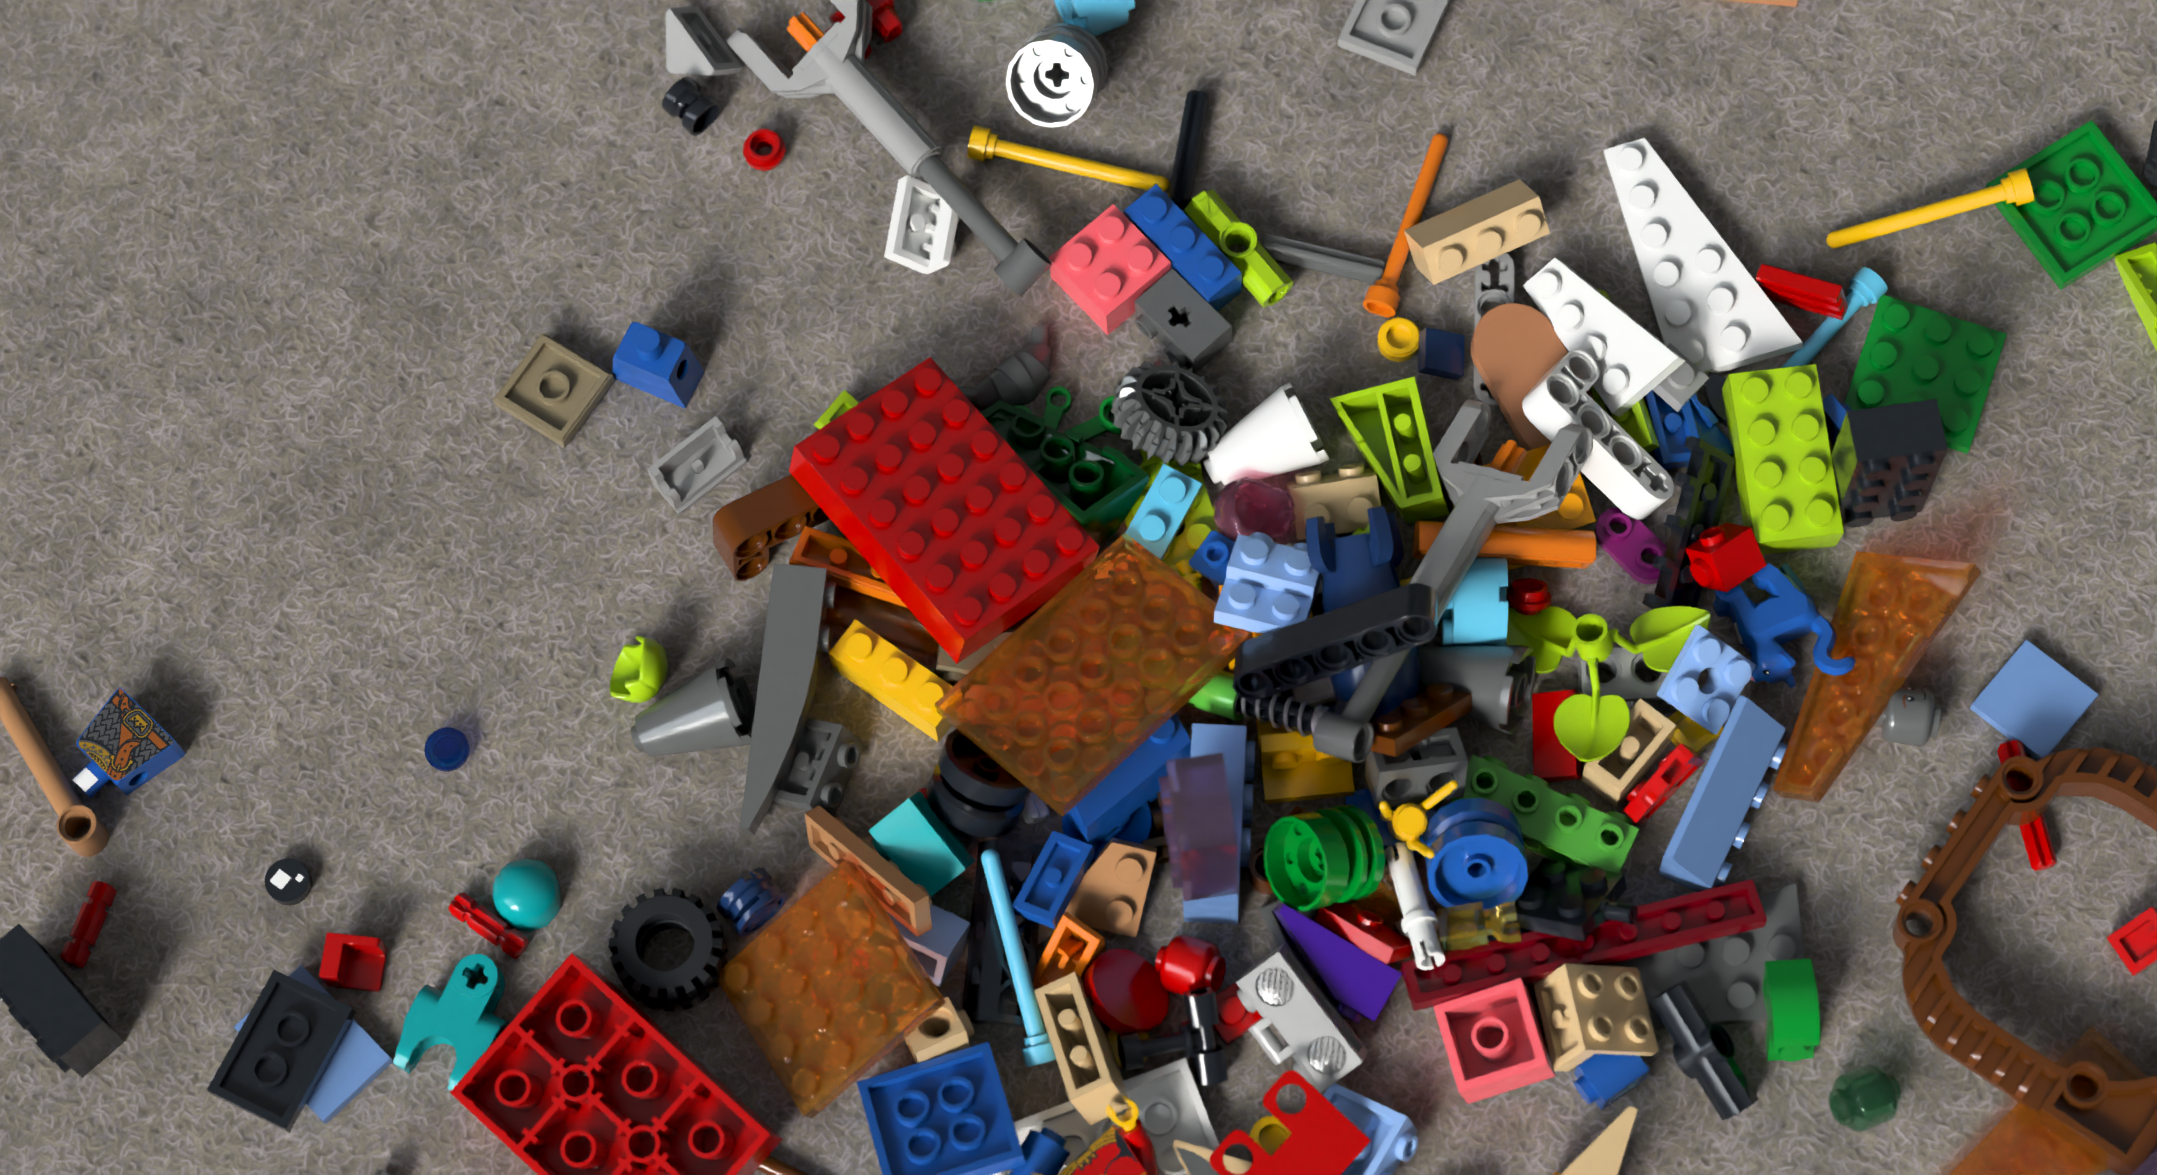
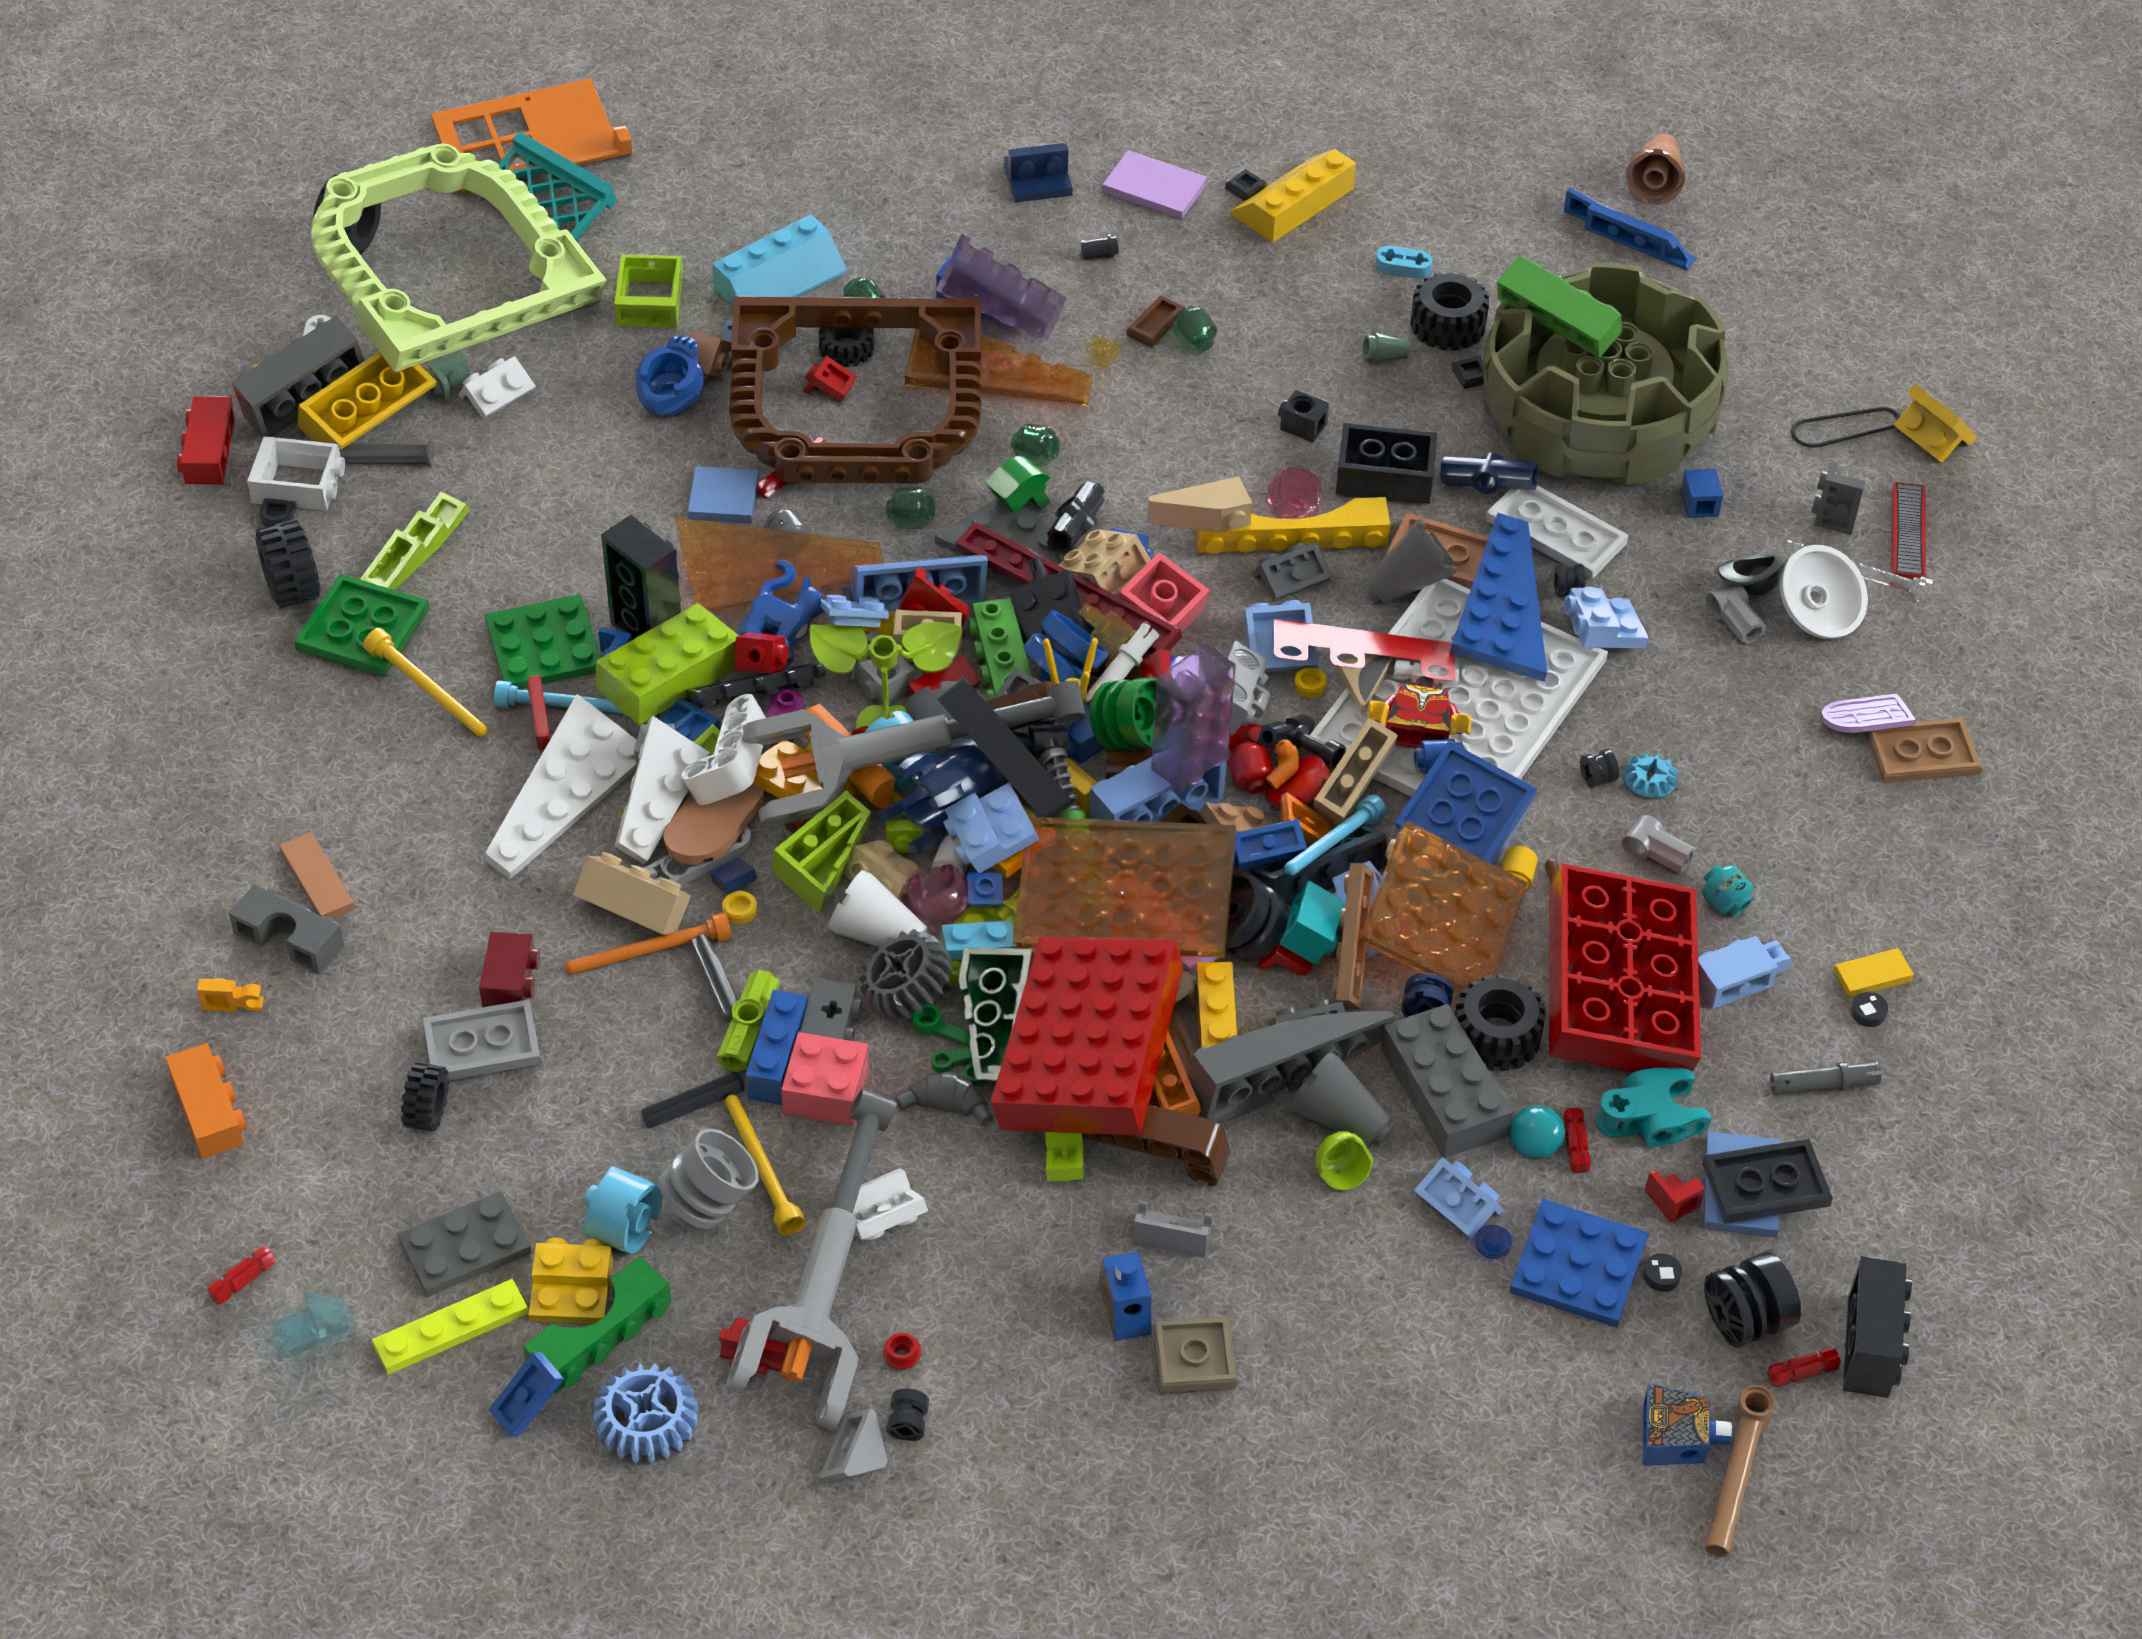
camera: 135 degrees left, 20 degrees down
none -> dark red brick [479,931,540,1008]
none -> clear green head [886,487,936,529]
none -> orange arm [1265,740,1299,790]
none -> dark grey brick [1381,1004,1513,1158]
none -> light blue bracket [1414,1157,1503,1239]
none -> yellow brick [1498,845,1538,897]
none -> blue plate [1509,1199,1649,1328]
none -> black wheel [1704,1251,1801,1348]

